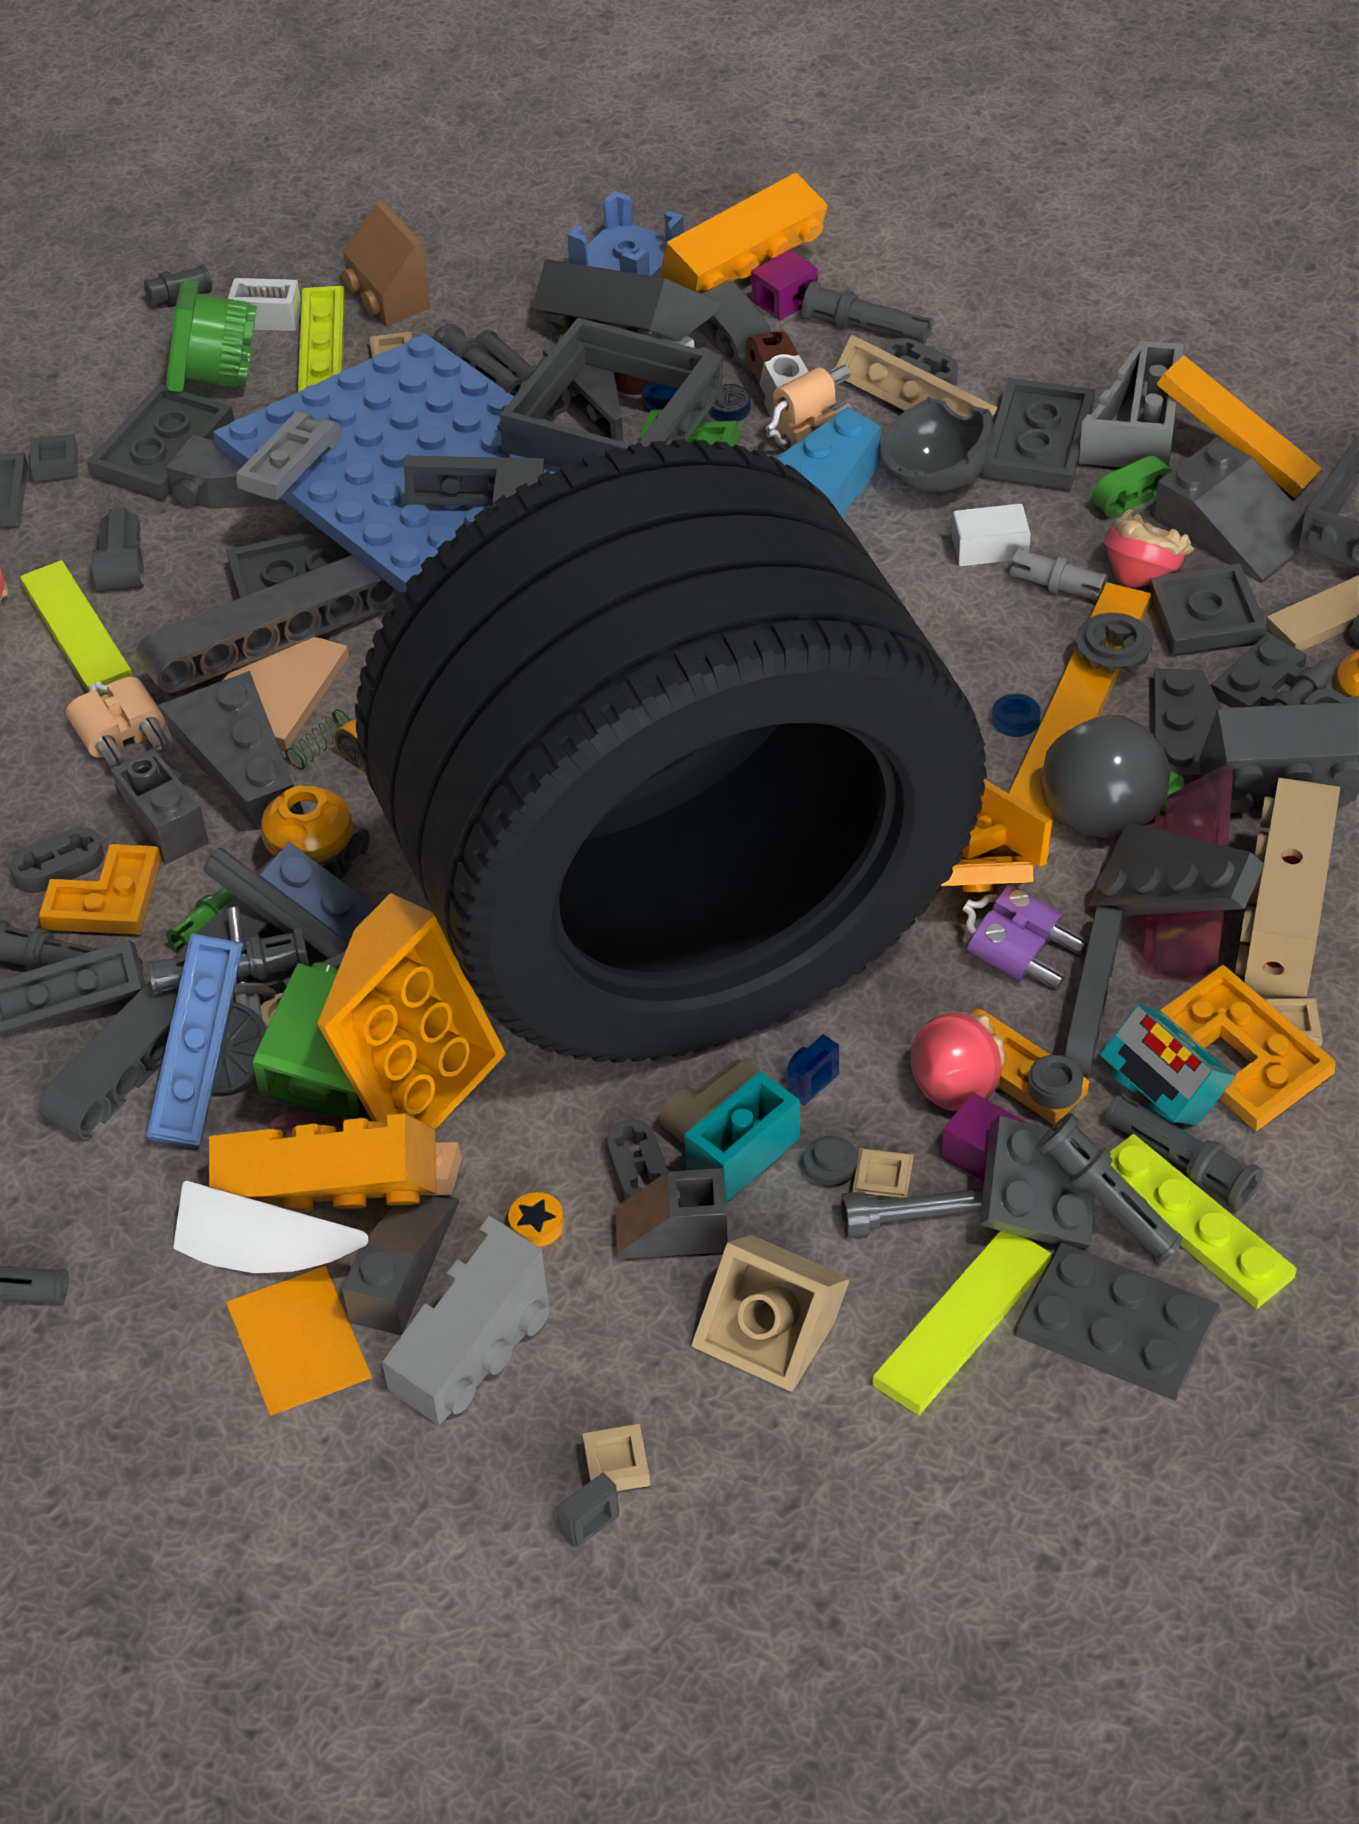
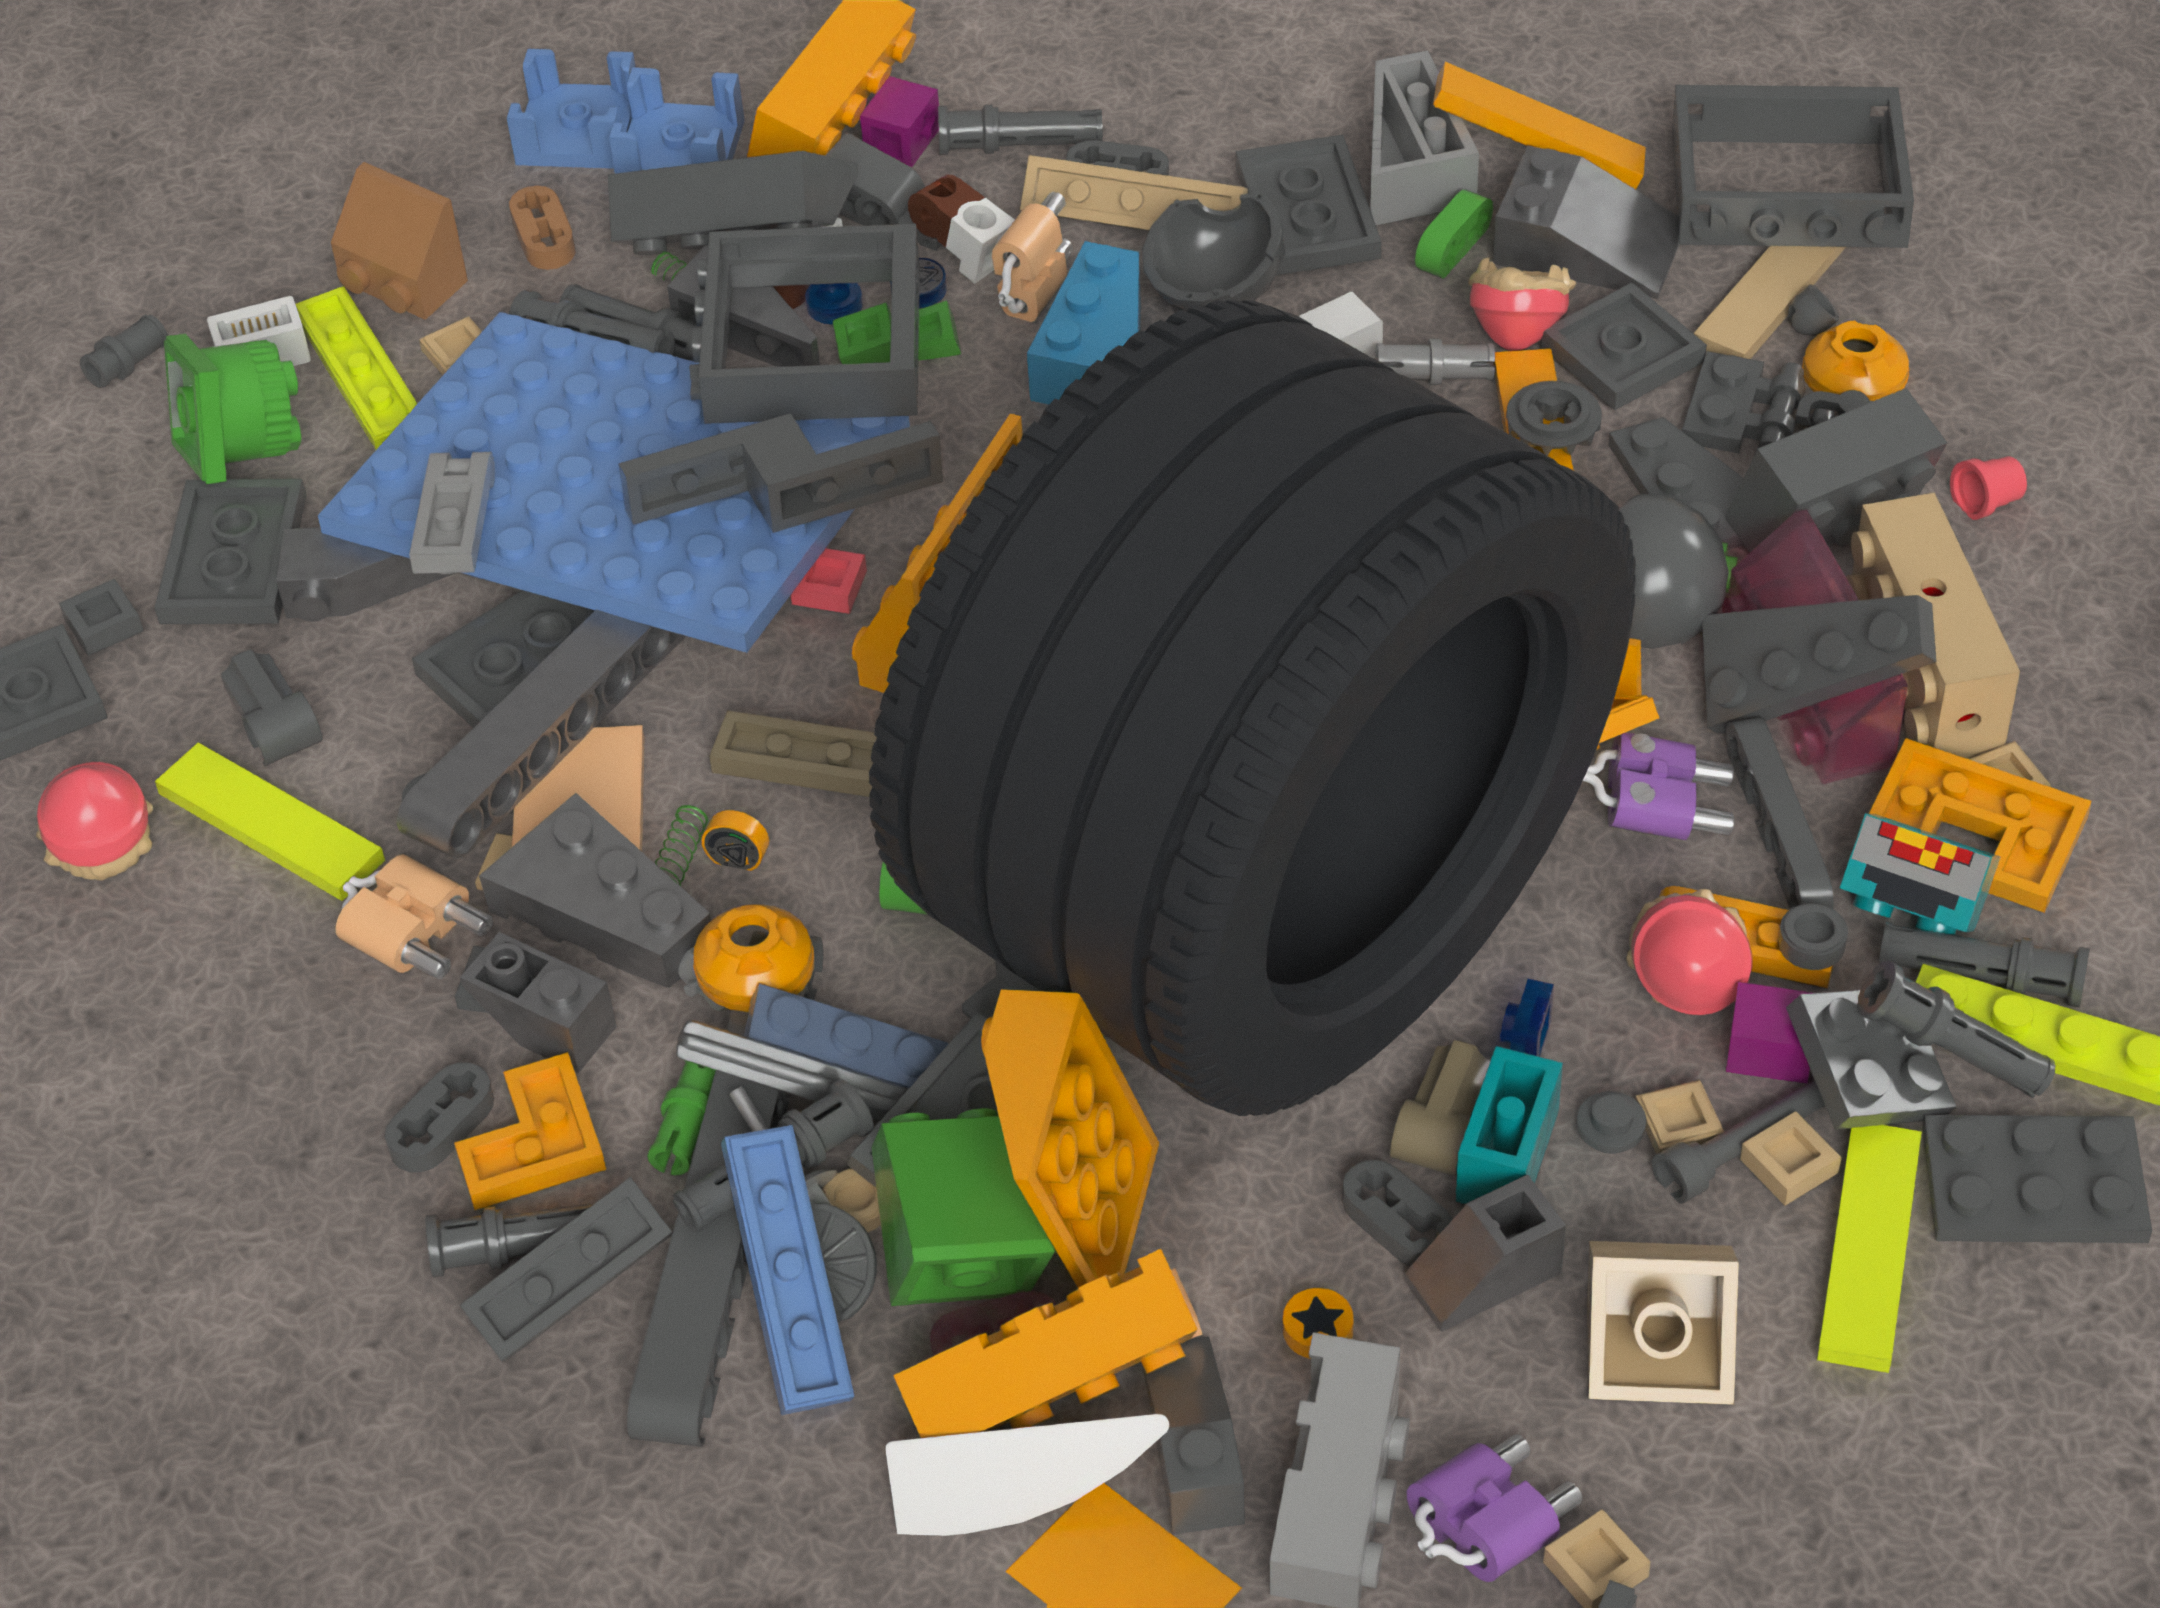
camera: 25 degrees left, 0 degrees up
none -> medium blue panel [507,49,635,169]
none -> medium nougat beam [509,186,576,270]
none -> medium lavender piece [1407,1434,1582,1582]
none -> tan plate [1740,1111,1841,1206]

